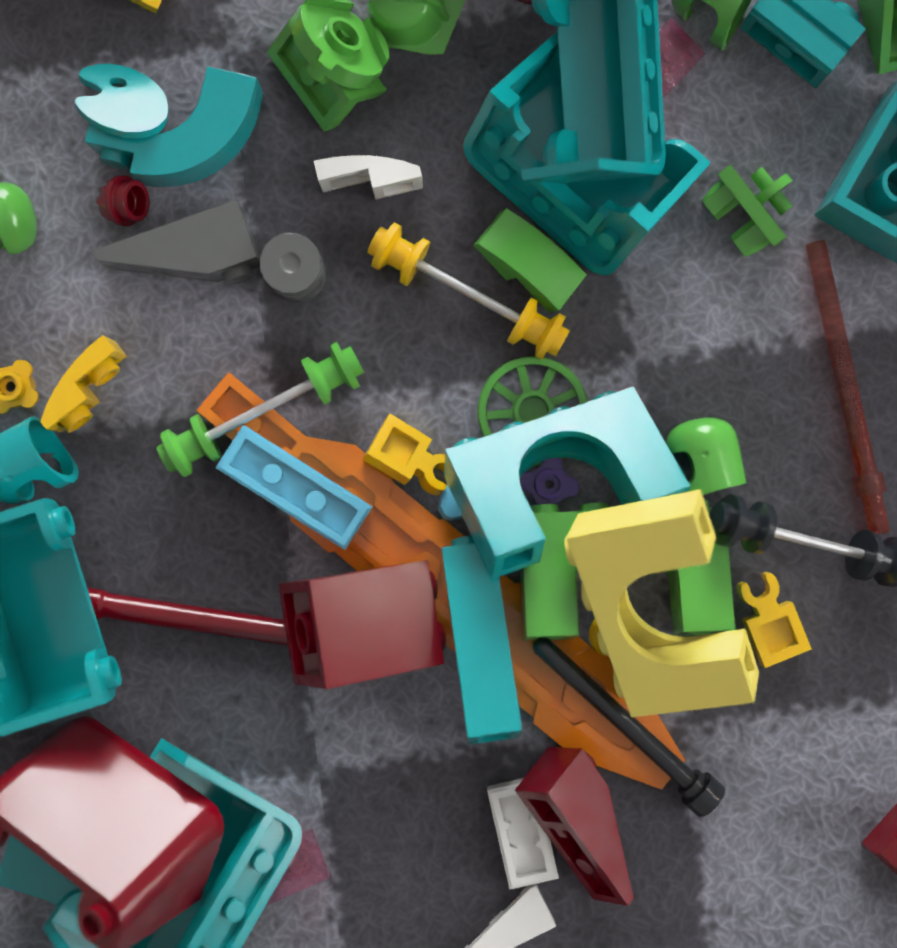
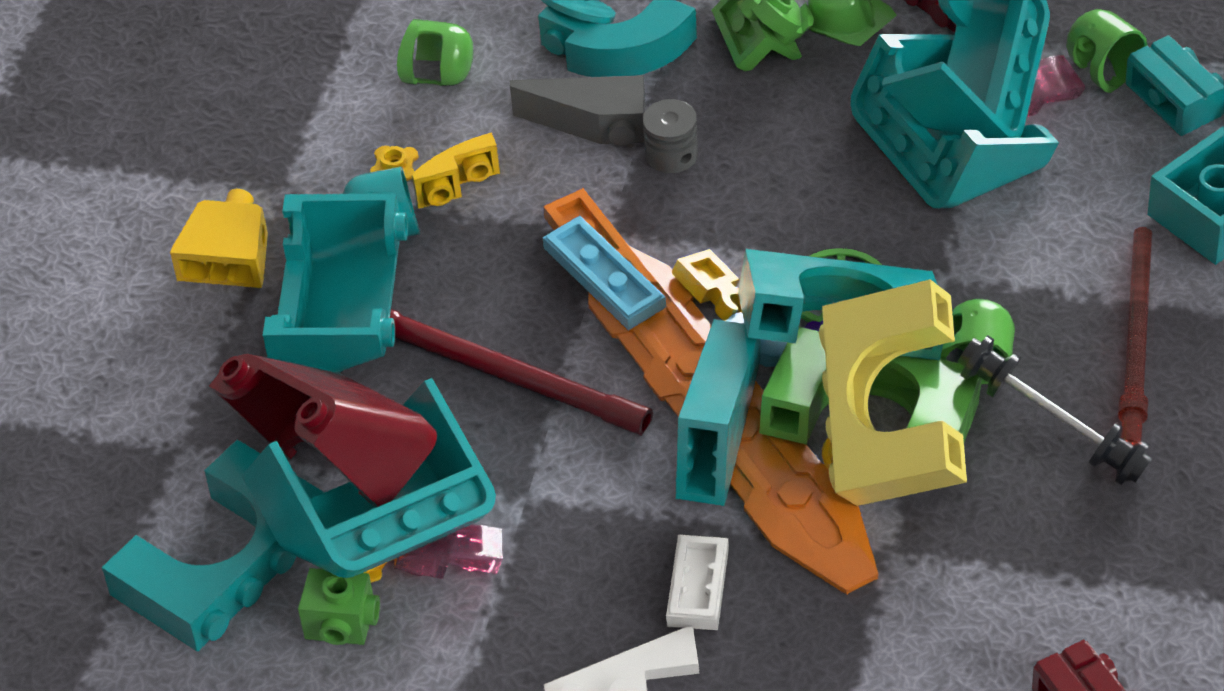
camera: 25 degrees right, 40 degrees down
dark red plate [96,175,150,226] -> none
bright green axle [157,342,365,477] -> none
dark red slope [278,560,446,689] -> none
white slope [314,155,423,200] -> none
yellow axle [367,222,570,361] -> none
bright green slope [473,208,587,313] -> none
dark red slope [515,747,634,906] -> none
black piece [533,637,725,817] -> none
bright green hips [702,165,793,257] -> none
yellow plate [736,572,812,668] -> none

